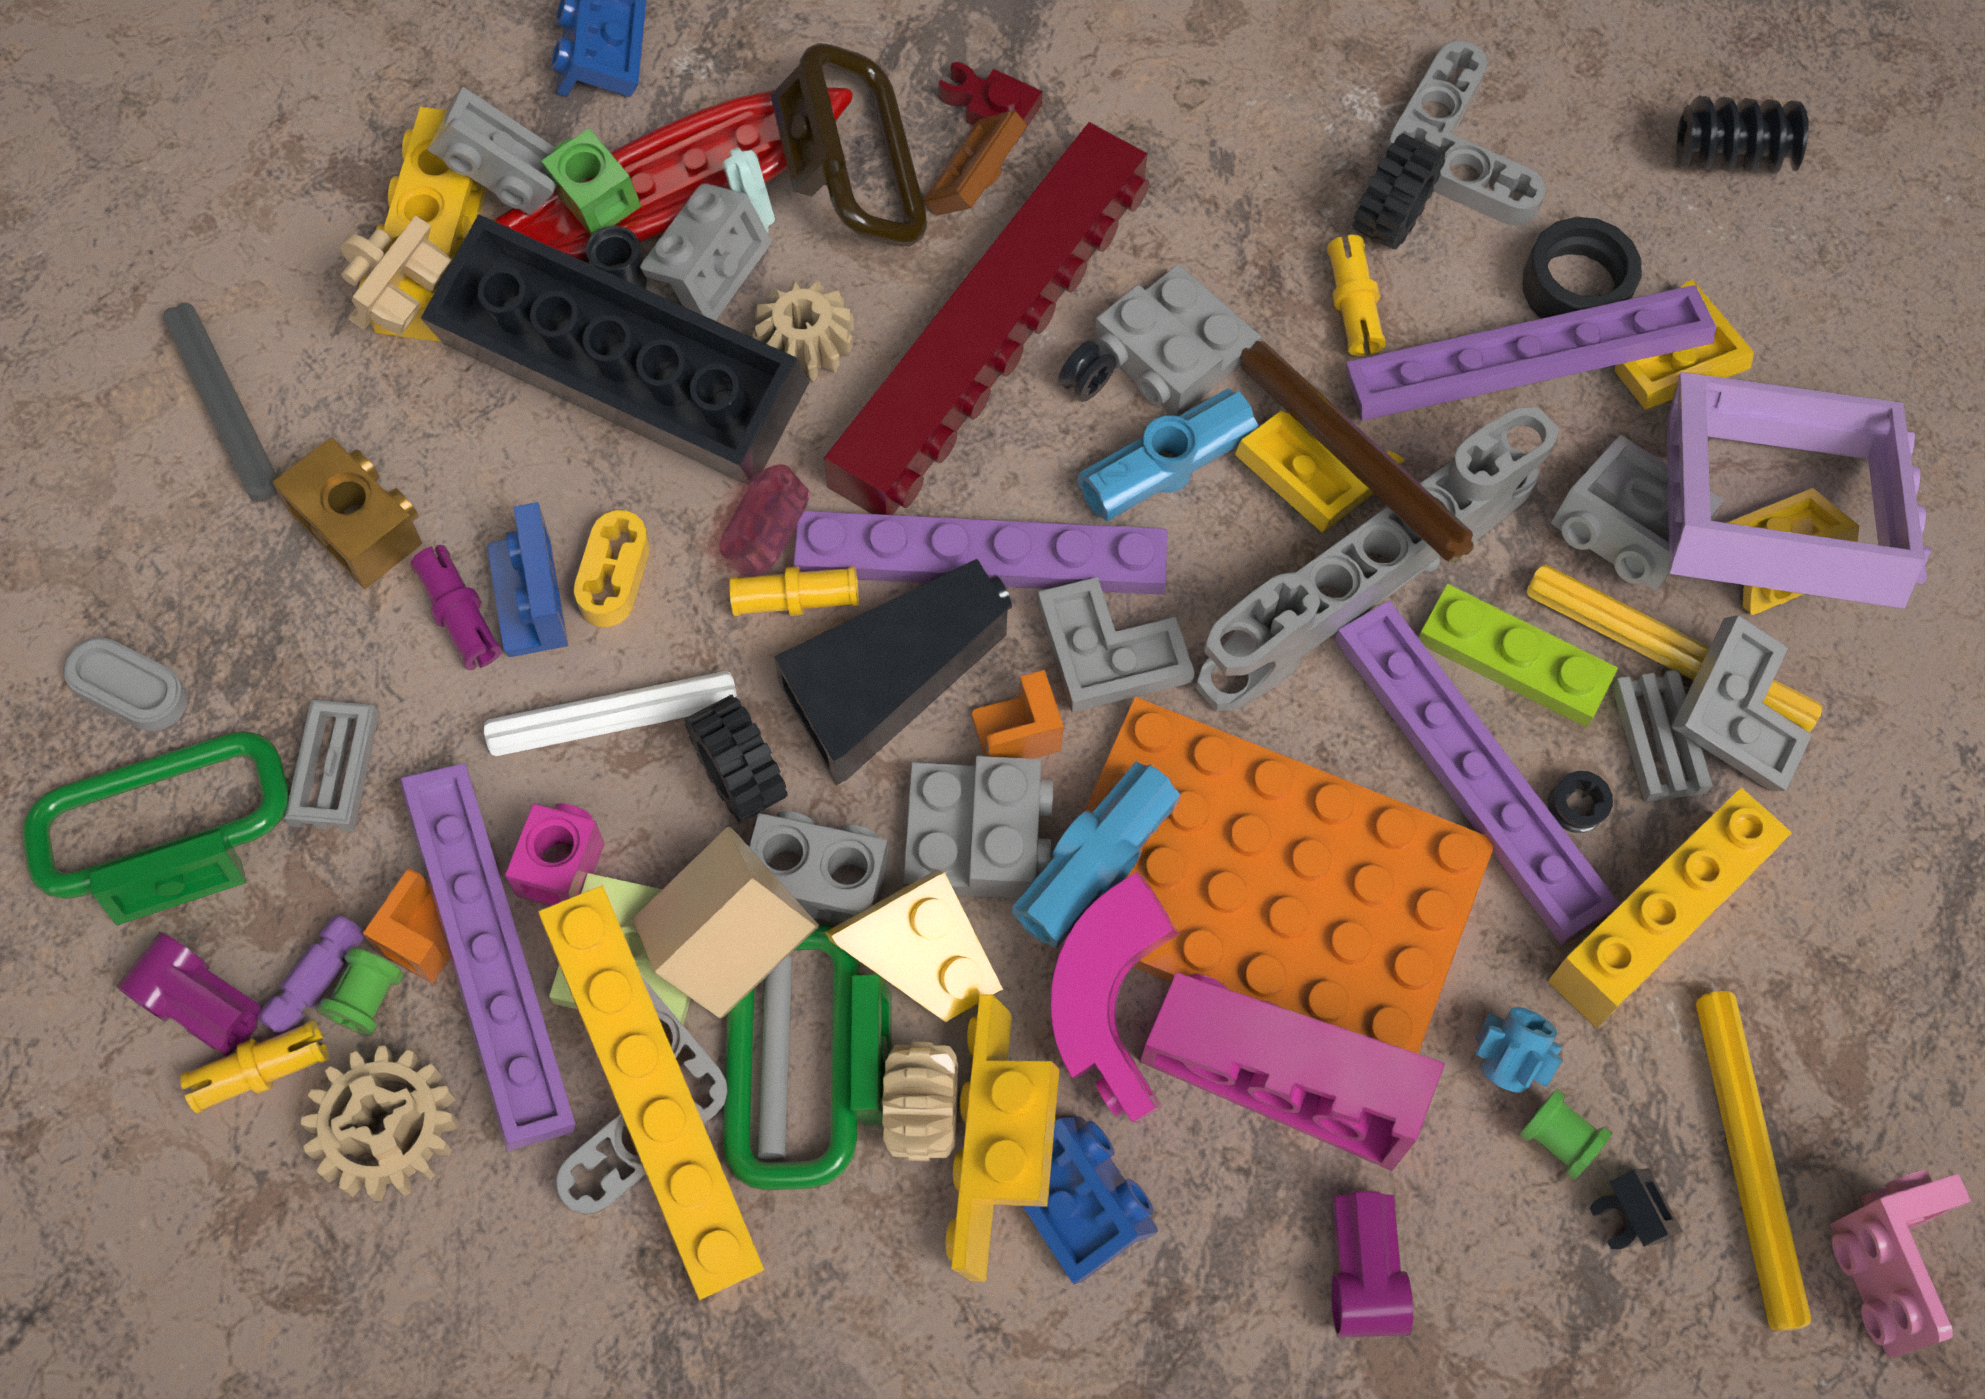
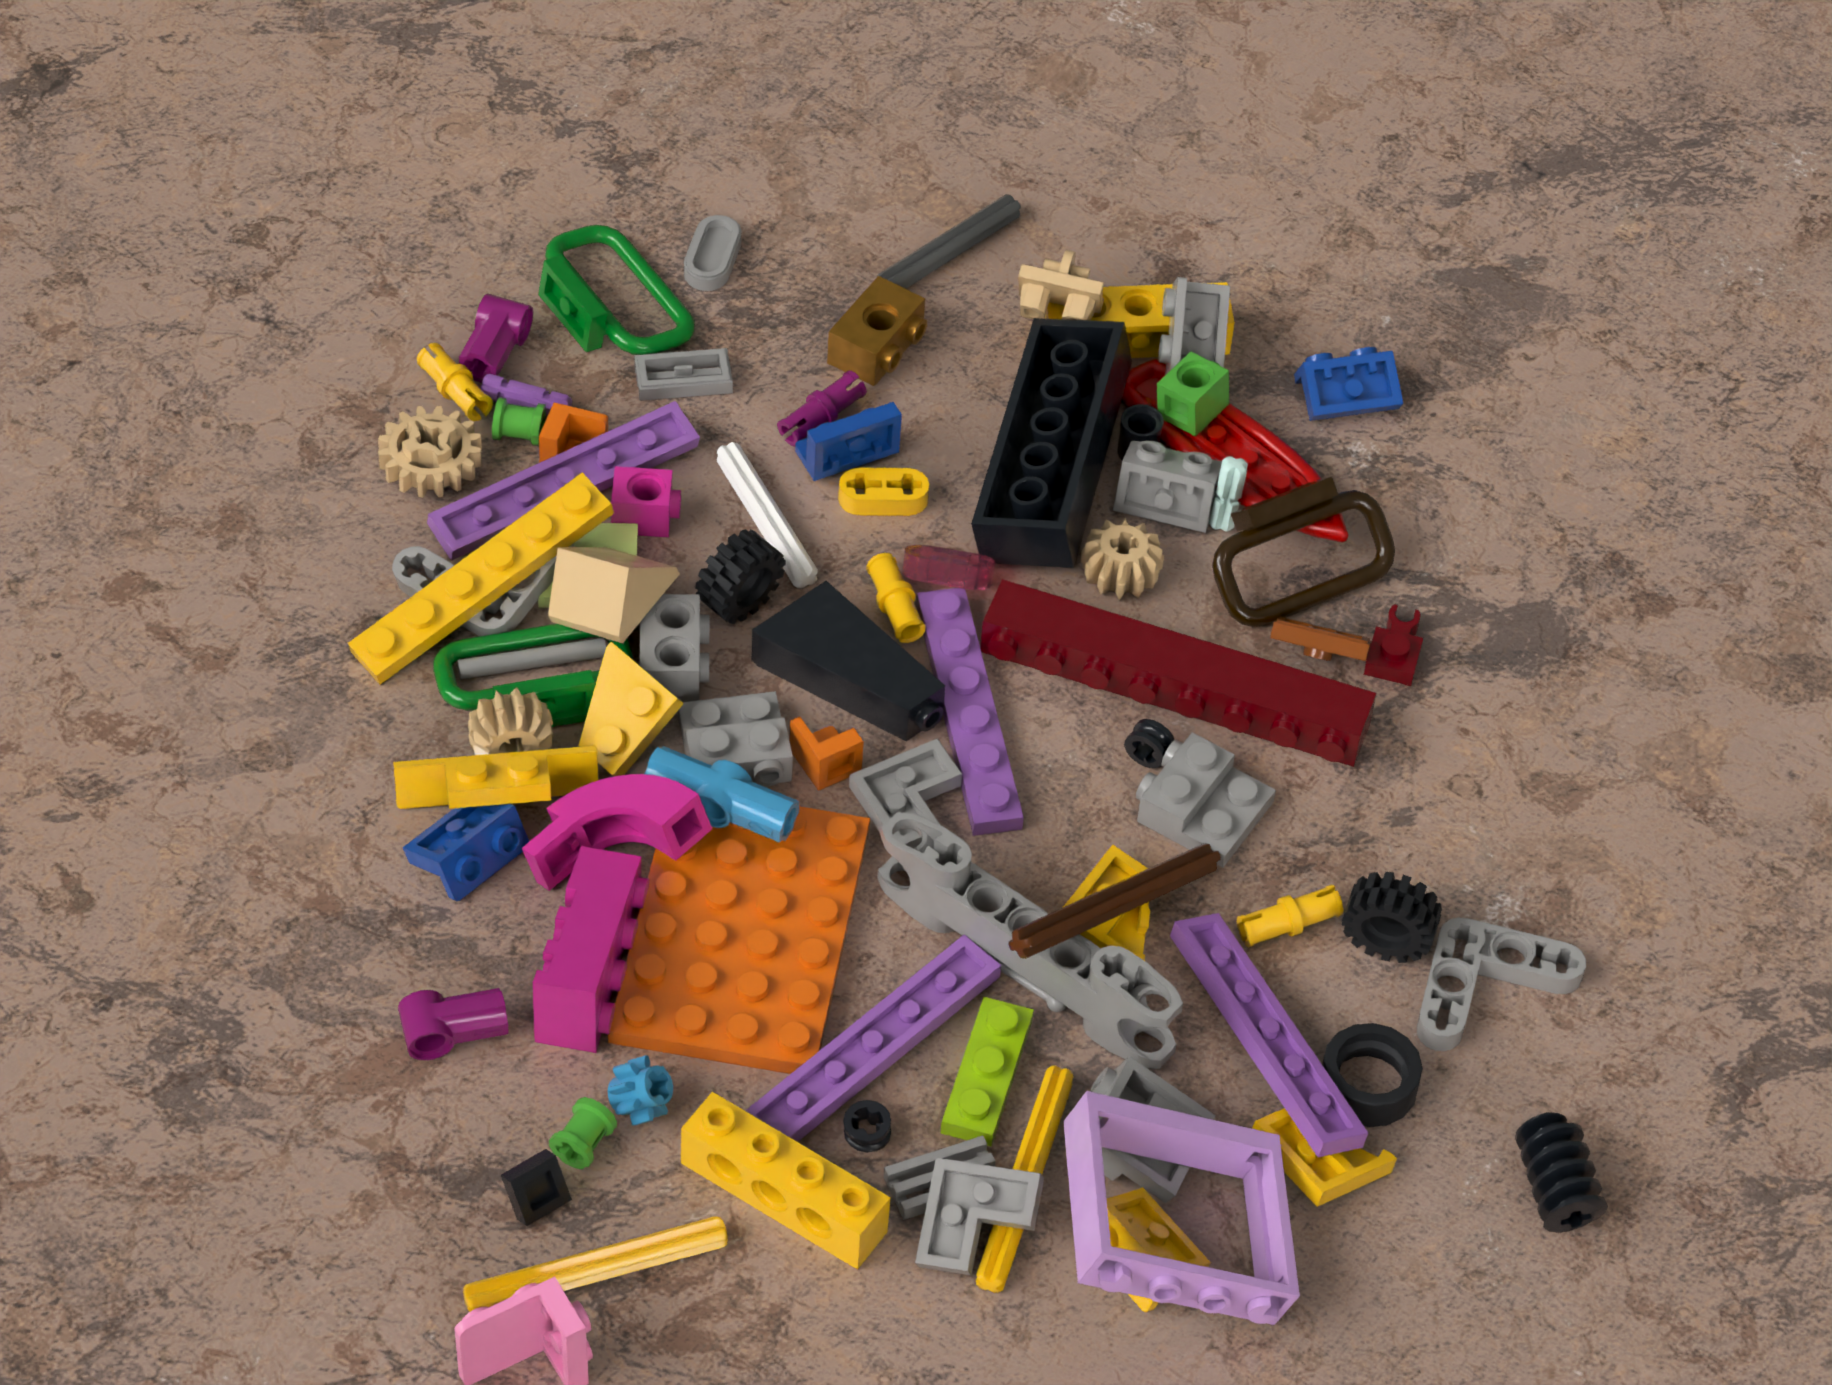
camera: 75 degrees right, 15 degrees down
dark azure piece [1078,388,1258,522] -> none

